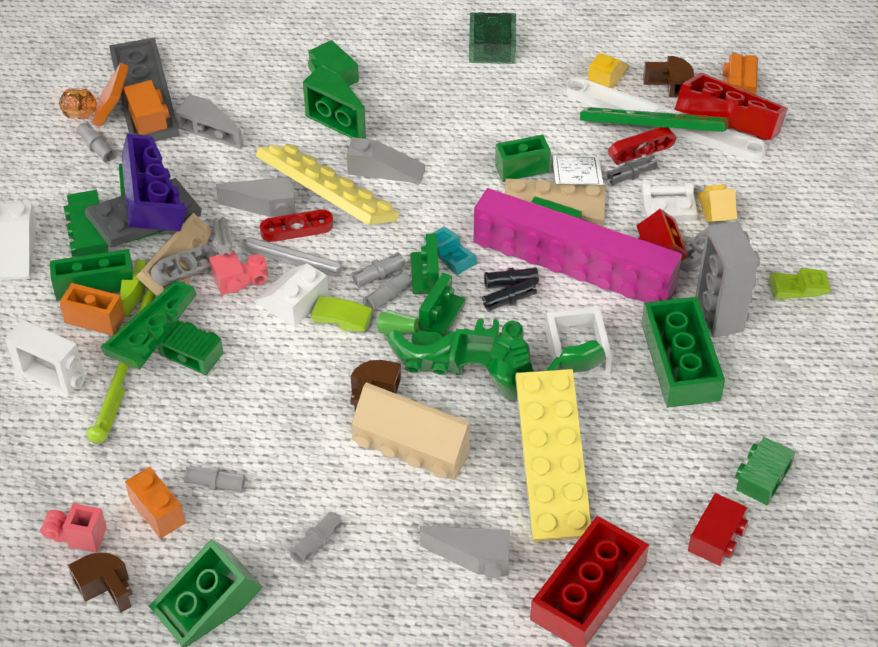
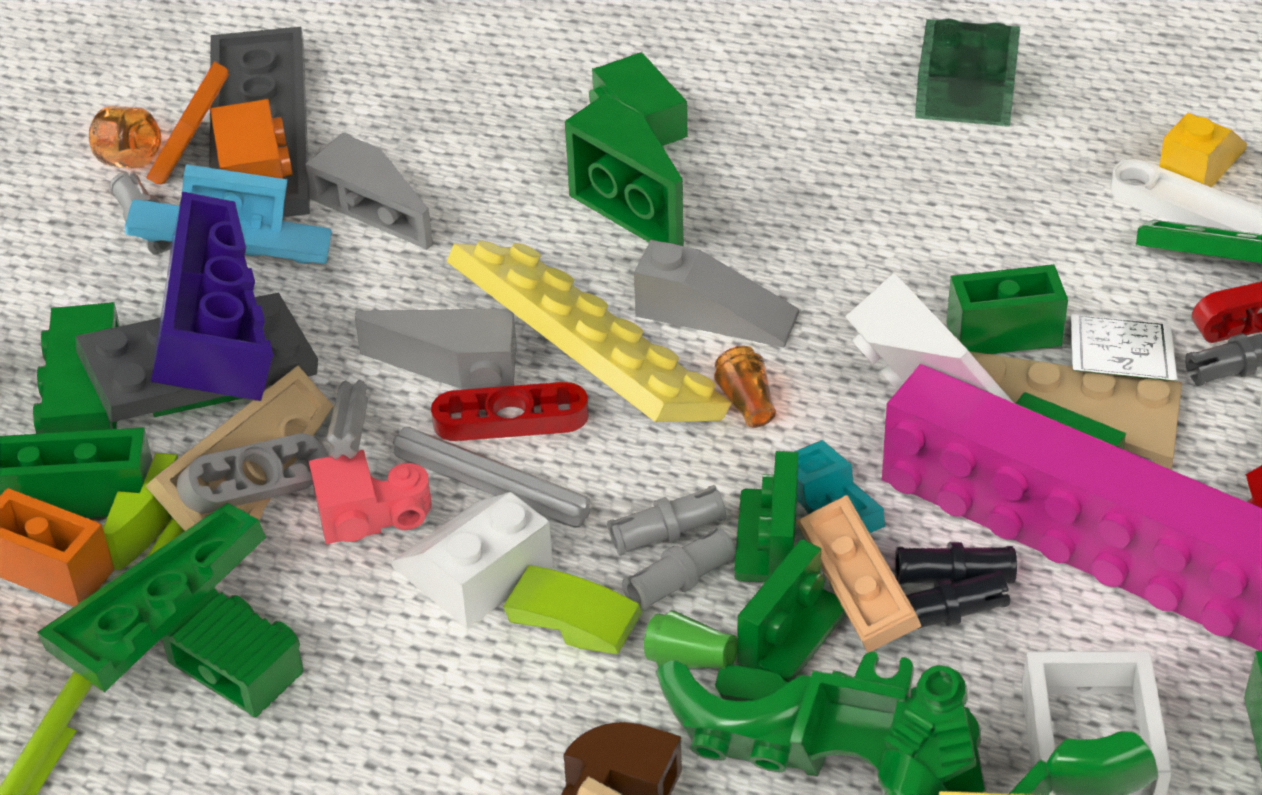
camera: 10 degrees right, 5 degrees down
none -> medium azure bracket [125,164,332,264]
none -> clear orange cone [714,346,776,428]
none -> light nougat tile [796,495,921,653]
none -> white slope [845,273,1014,403]

